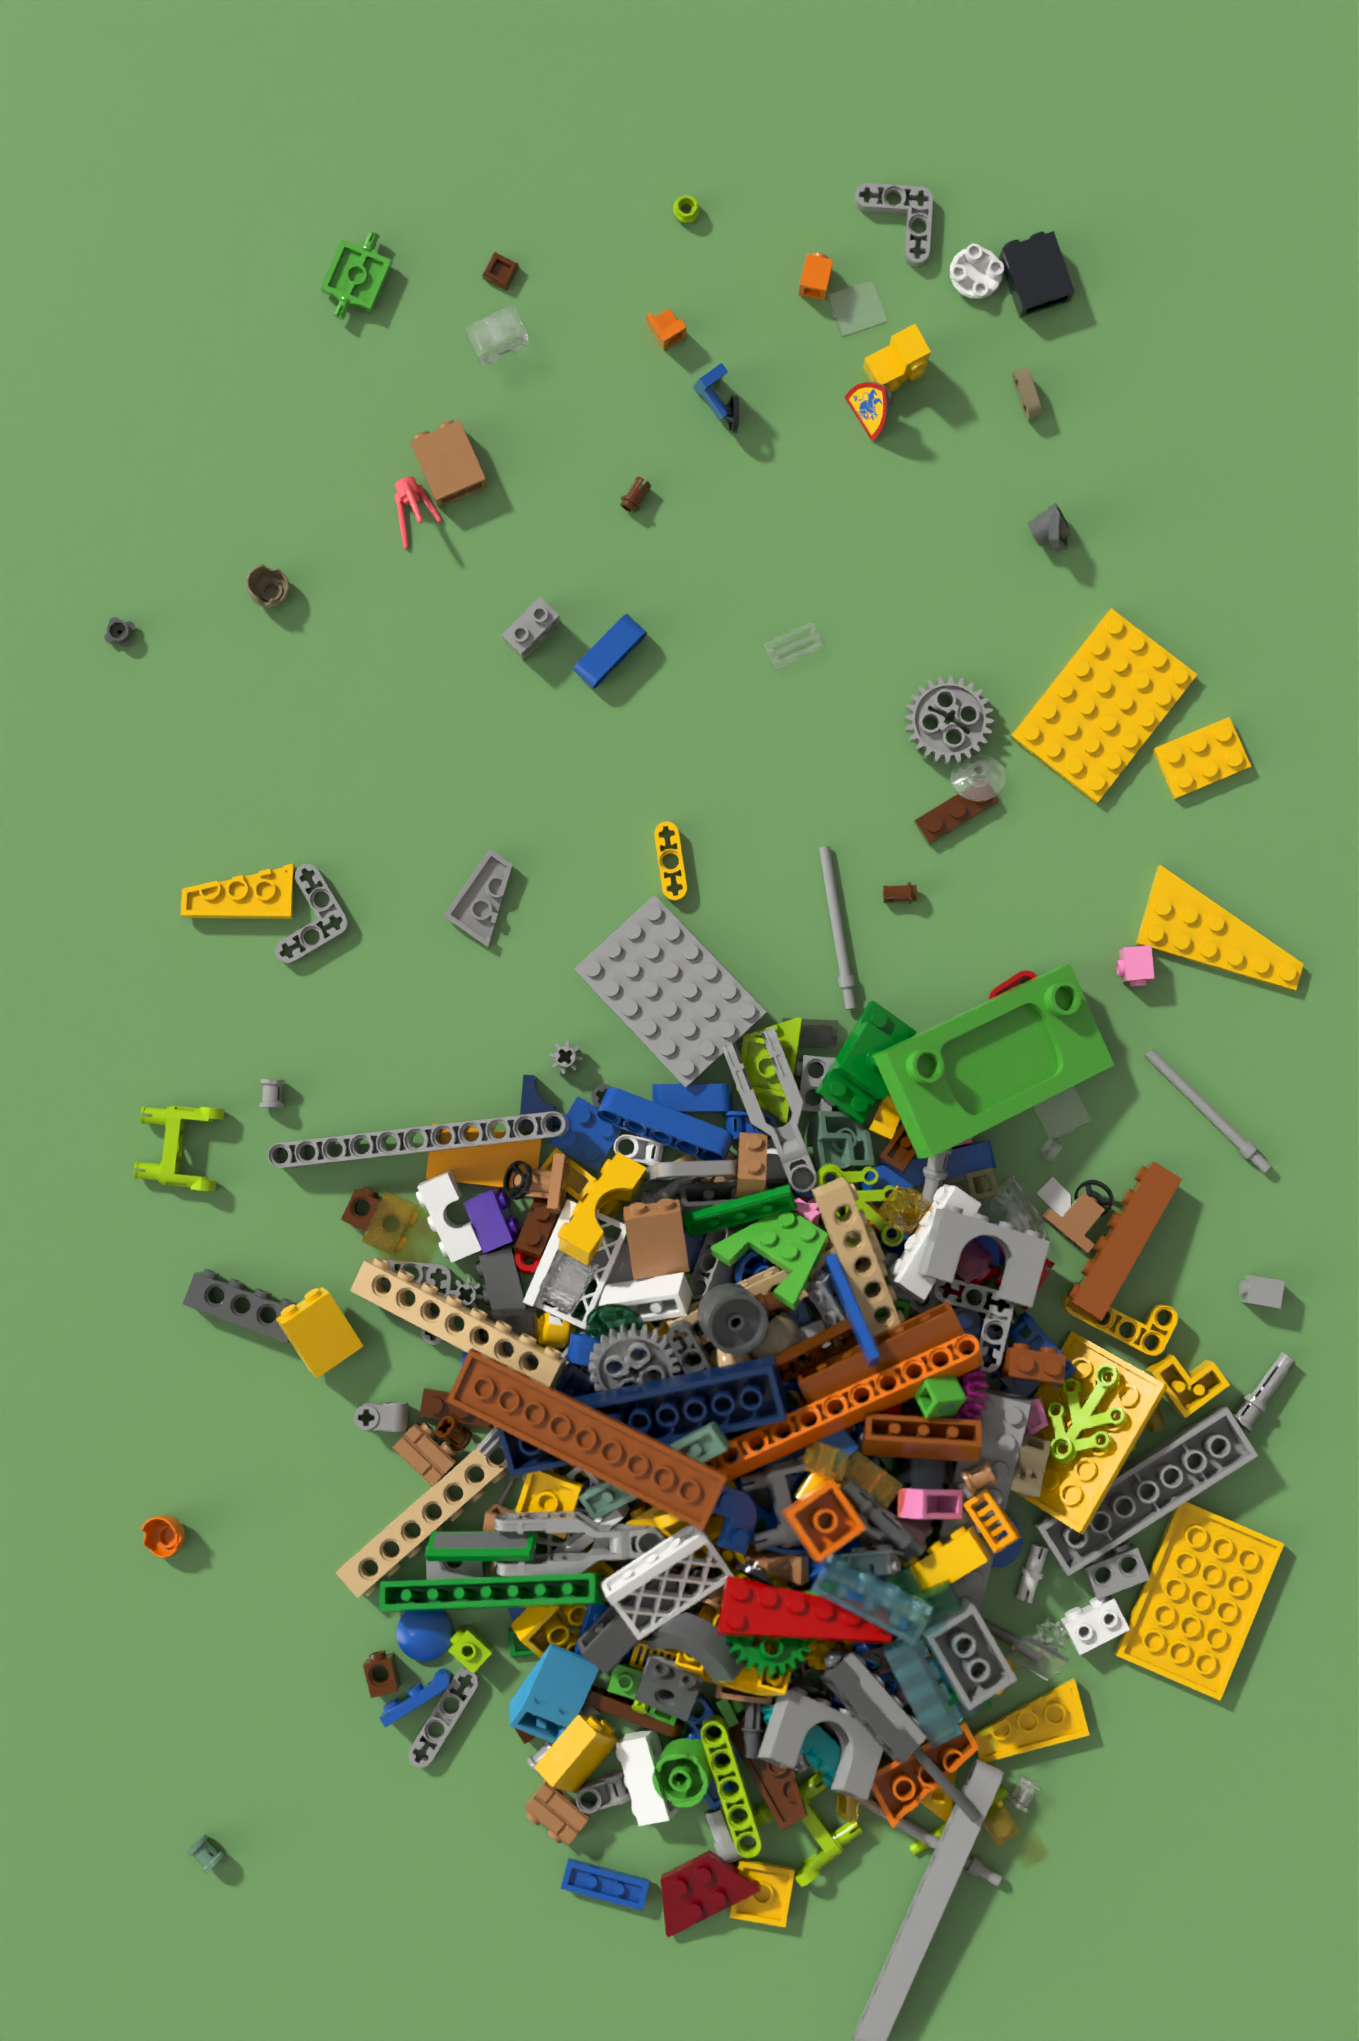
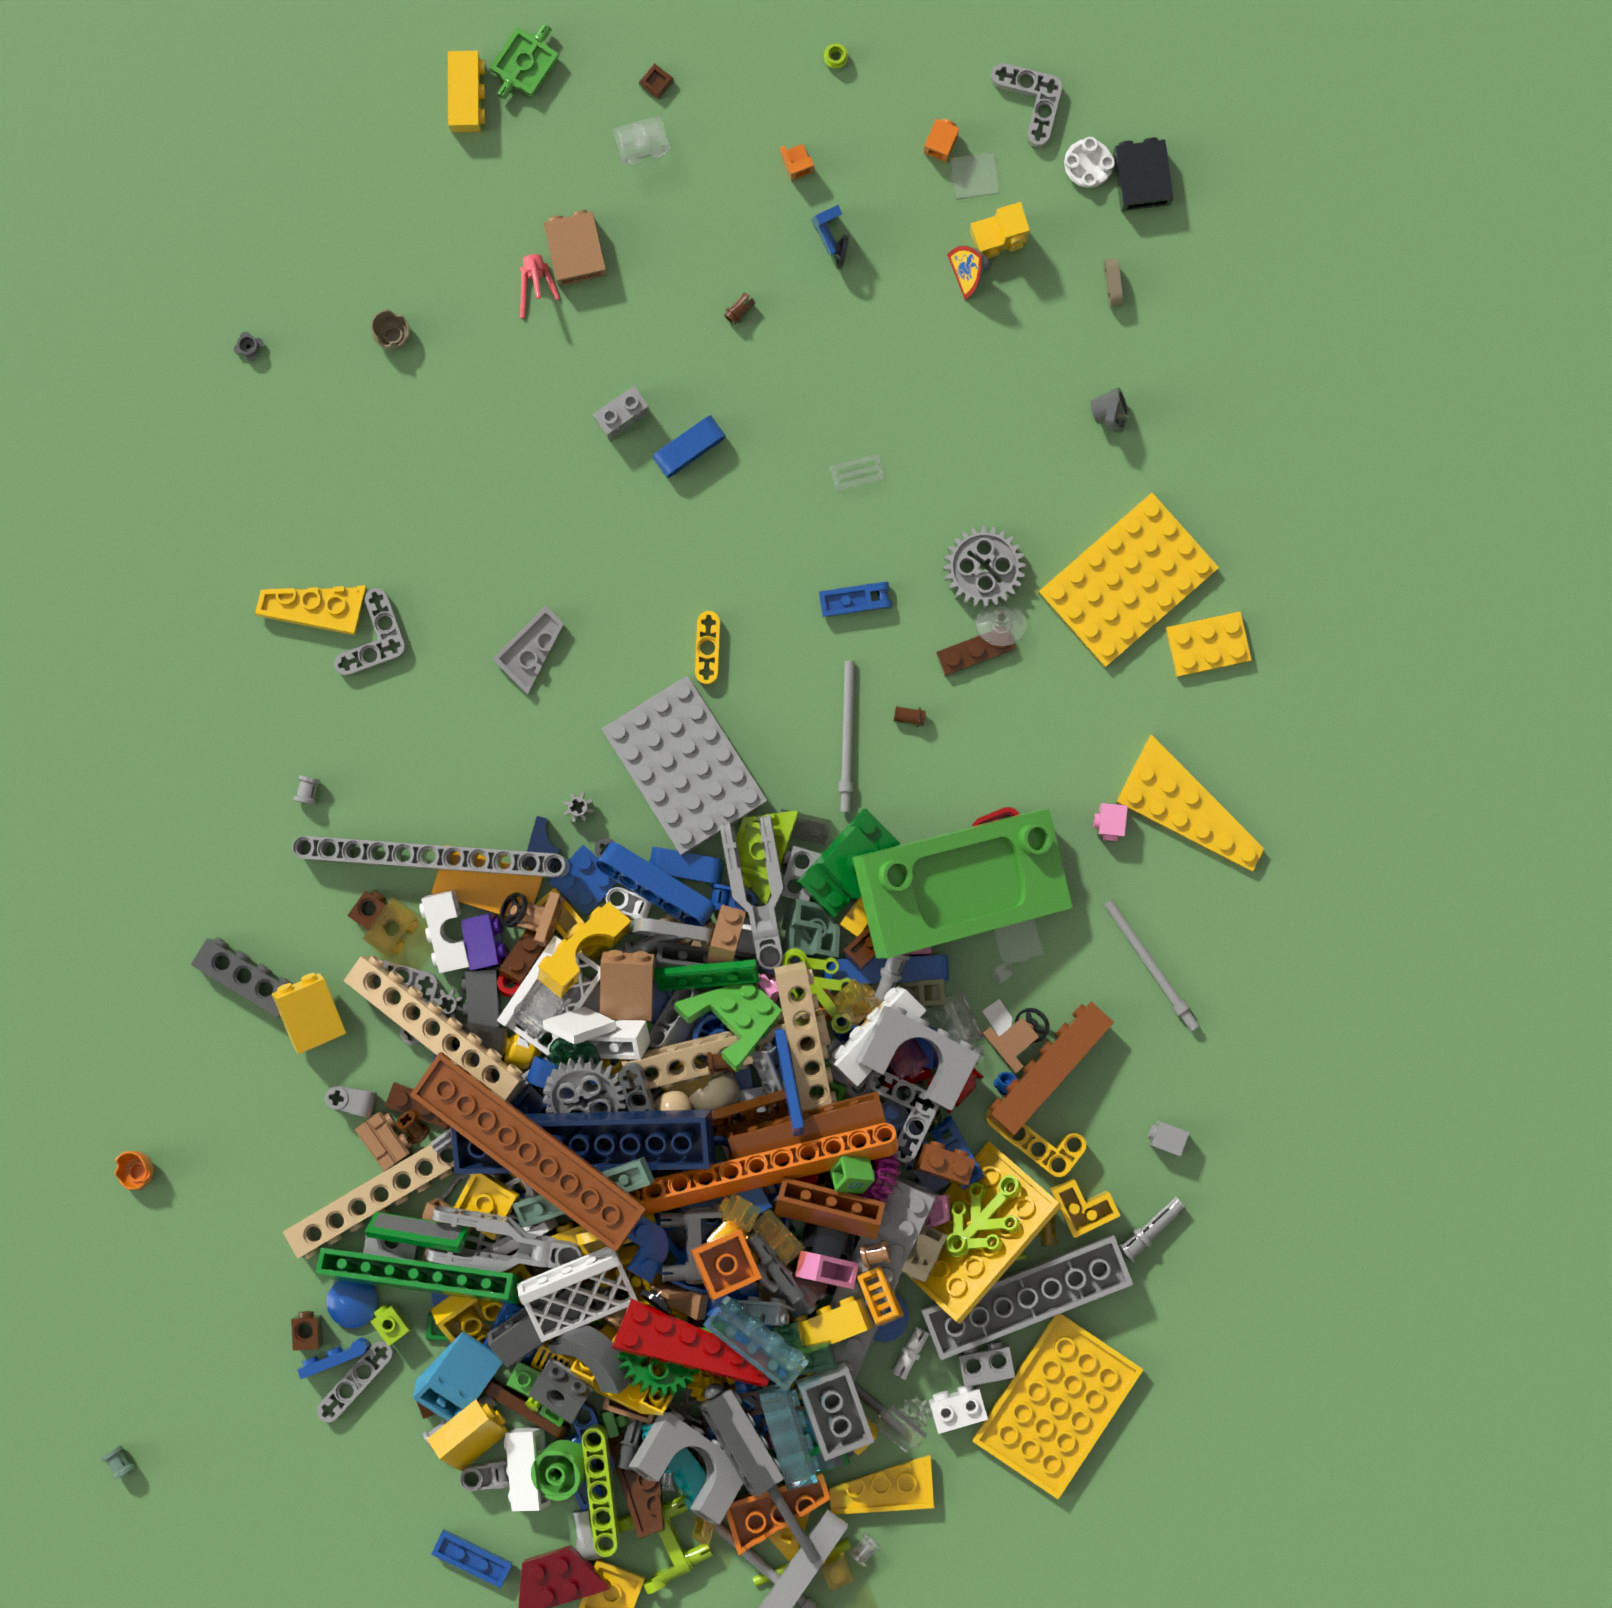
camera: 10 degrees right, 0 degrees up
lime connector [133,1105,225,1192] -> none
medium nougat brick [524,1779,590,1845] -> none
dark grey wheel [697,1283,768,1355] -> none
none -> yellow brick [448,51,486,133]
none -> white tile [543,1007,616,1044]
none -> blue plate [819,582,892,618]
none -> blue plate [994,1072,1018,1095]

